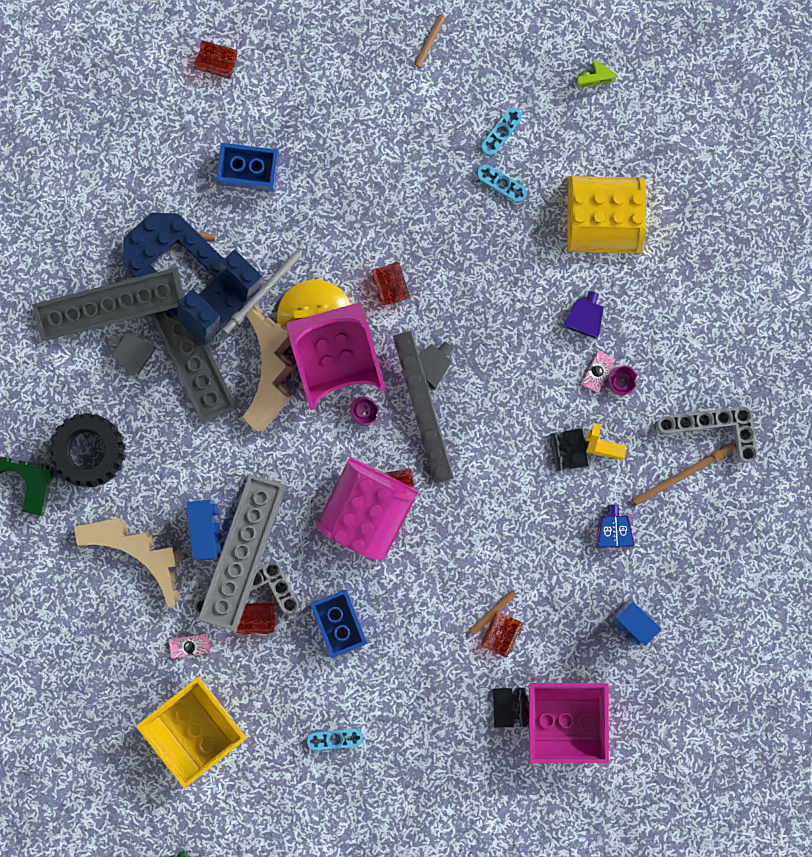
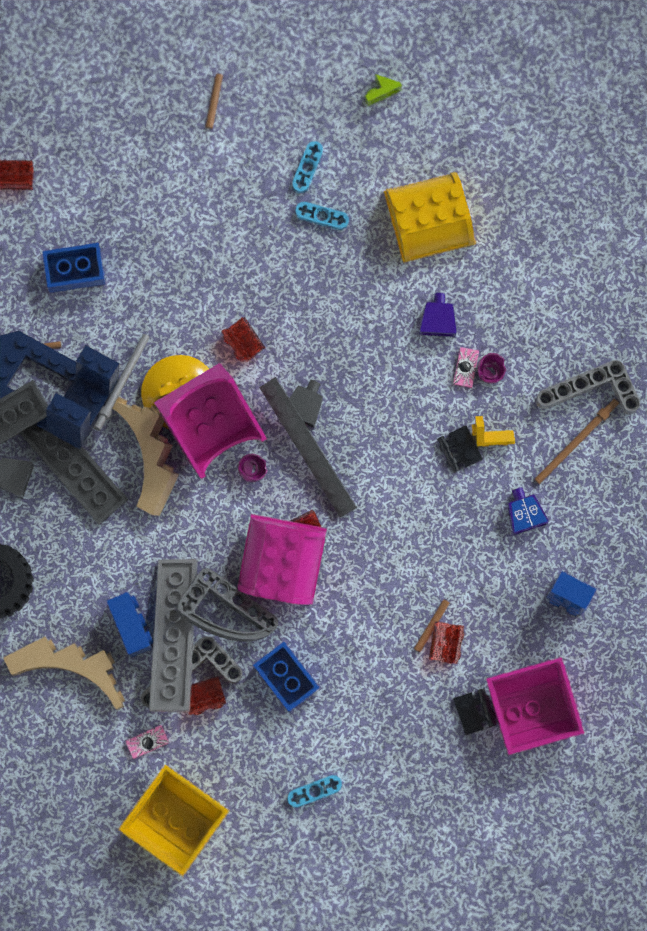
camera: 15 degrees left, 5 degrees down
none -> dark grey beam [176,568,278,642]

